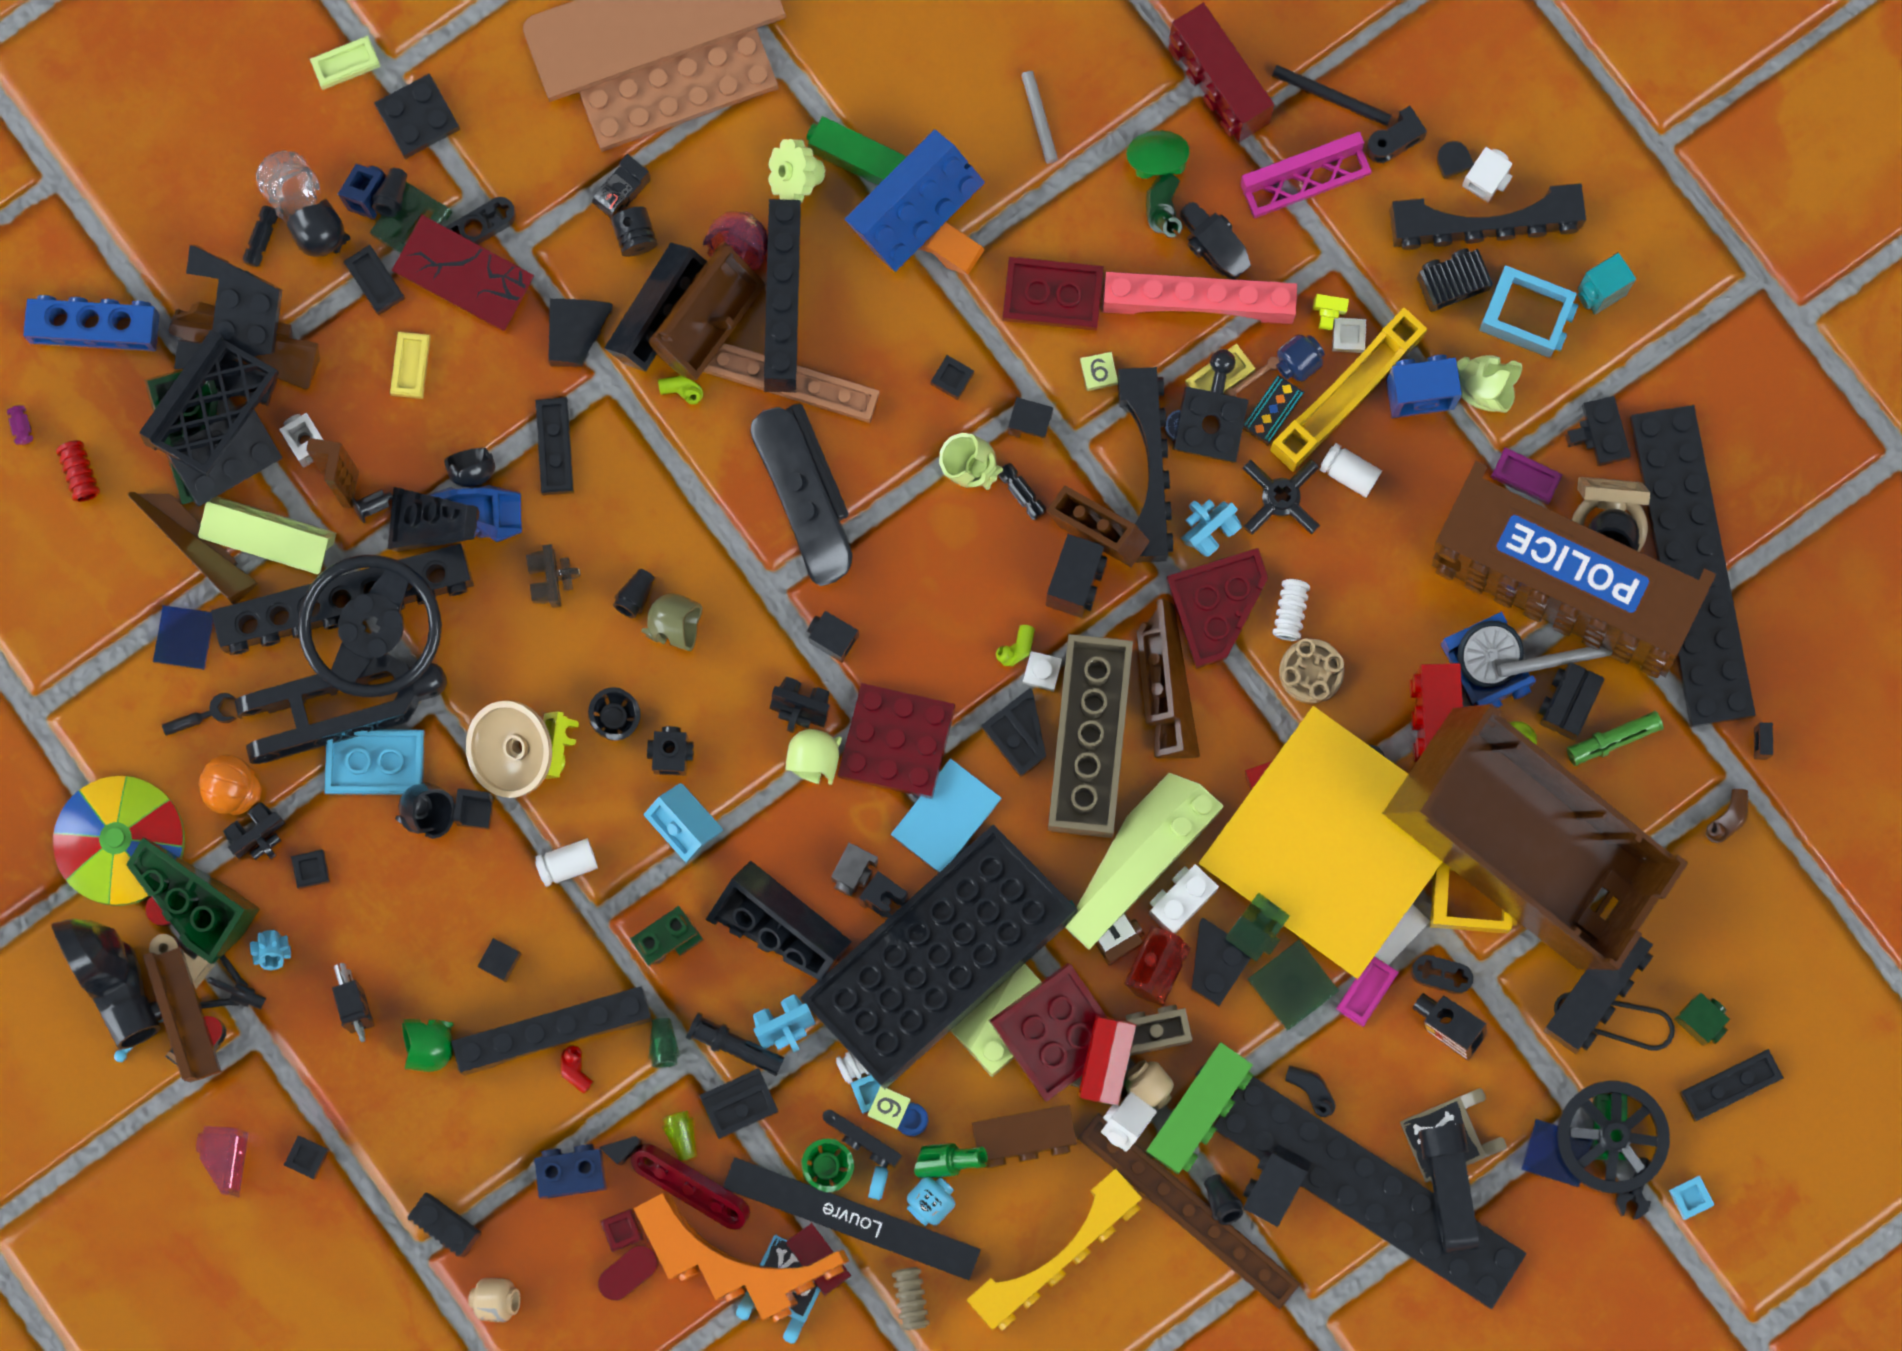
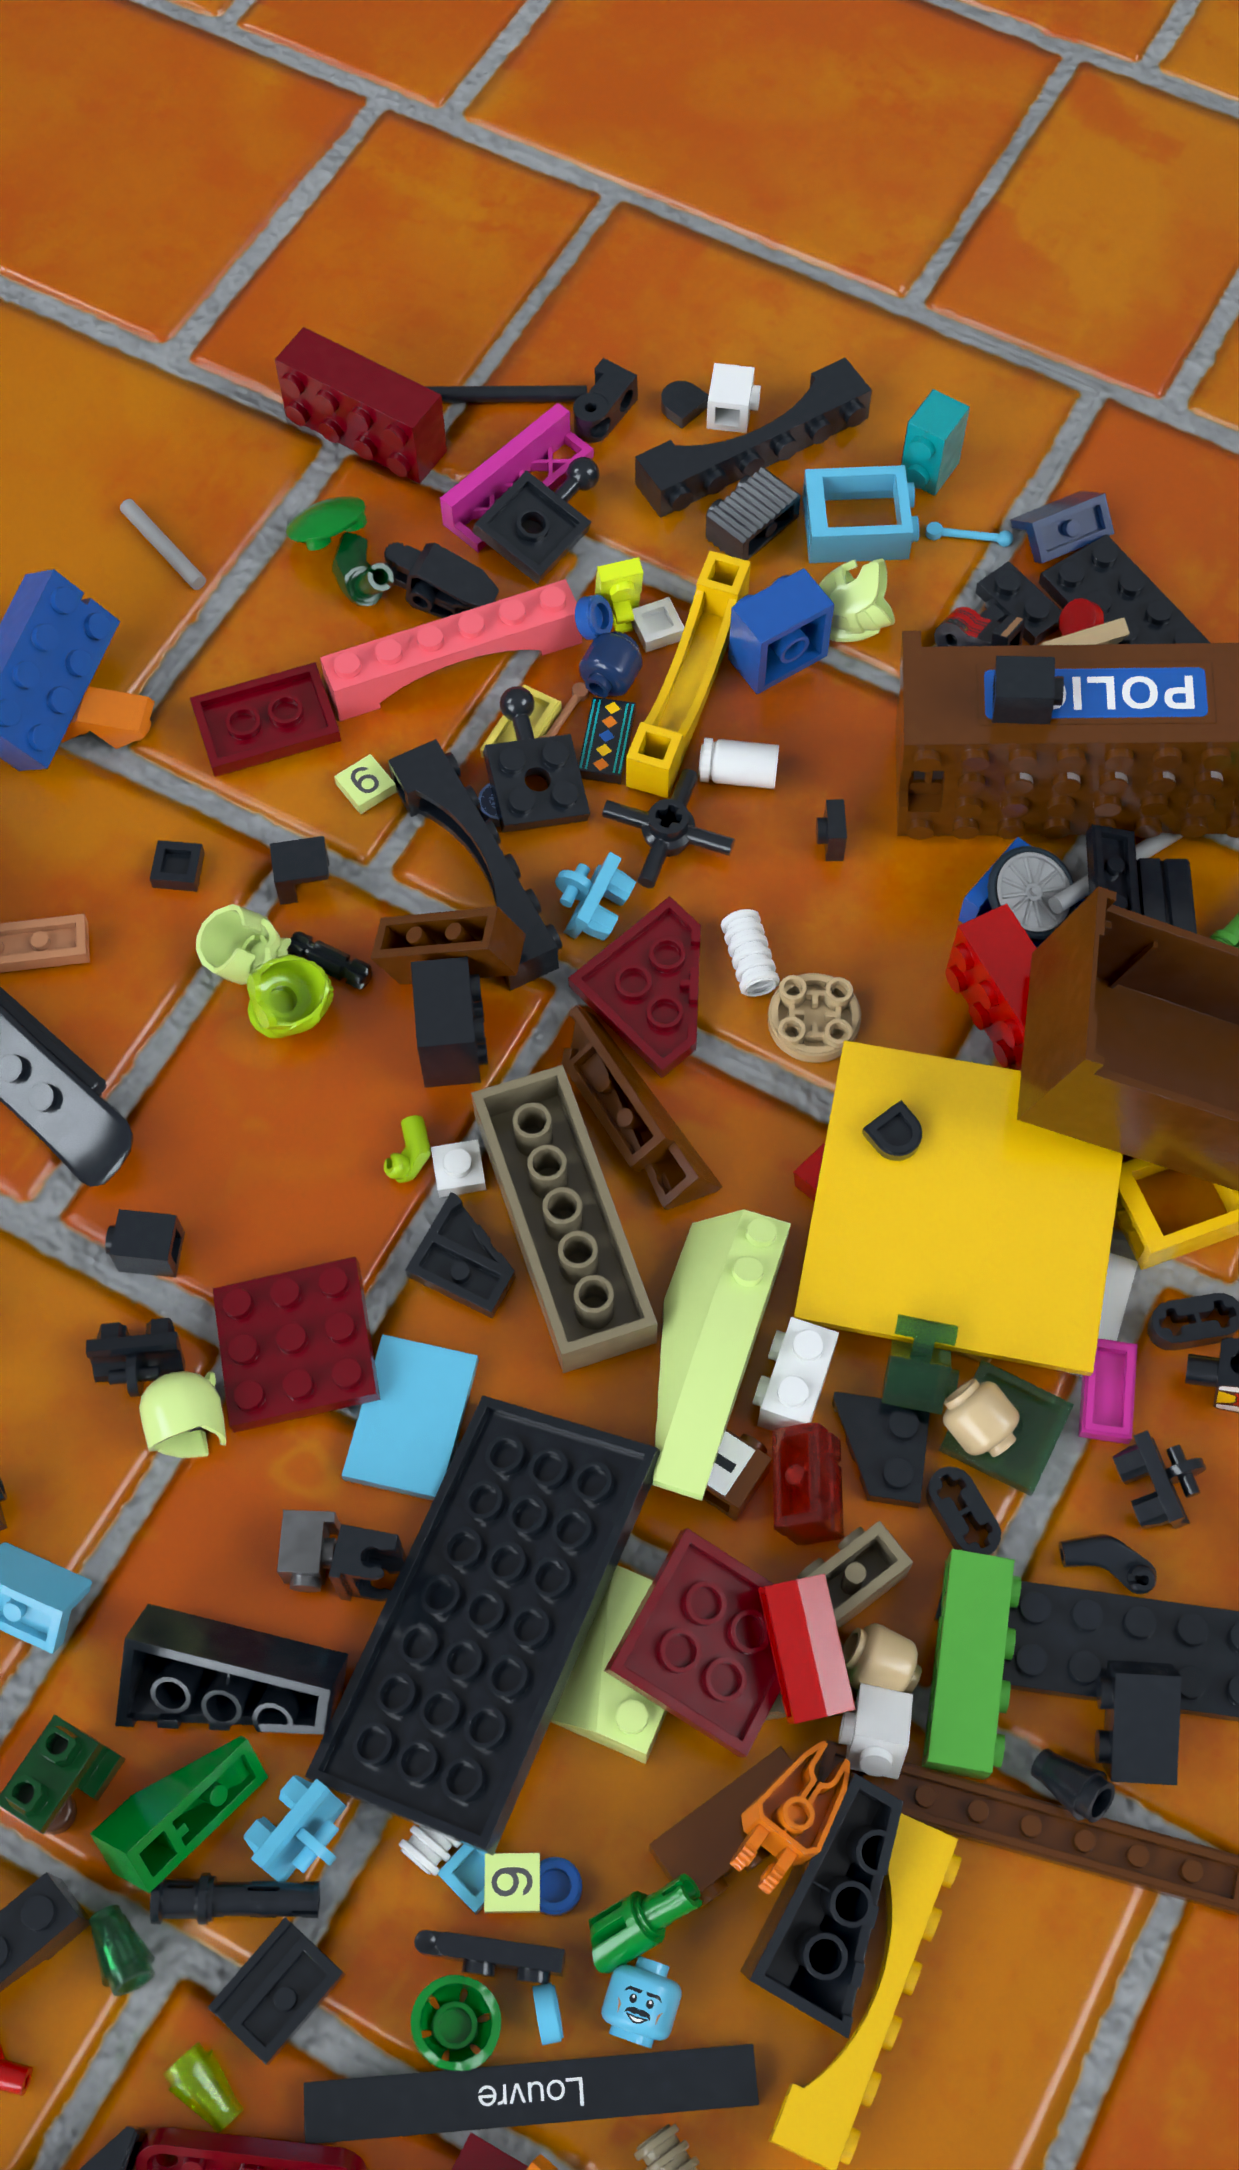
camera: 25 degrees left, 15 degrees down
none -> green slope [90,1736,268,1893]
none -> lime hair [247,955,334,1039]
none -> black plate [472,457,600,584]
none -> blue tile [575,594,613,640]
none -> orange hinge [730,1740,850,1895]
none -> black wedge [740,1772,904,2039]
none -> black plate [816,799,847,862]
none -> black tile [862,1100,922,1161]
none -> medium azure hinge [926,522,1013,547]
none -> black beam [926,1466,1001,1555]
none -> black leg [934,607,1025,647]
none -> tan head [943,1378,1020,1457]
none -> black brick [992,656,1064,724]
none -> dark blue panel [1010,491,1115,563]
none -> red tile [1059,598,1104,636]
none -> black tile [1086,824,1140,914]
none -> black hips [1112,1430,1206,1529]

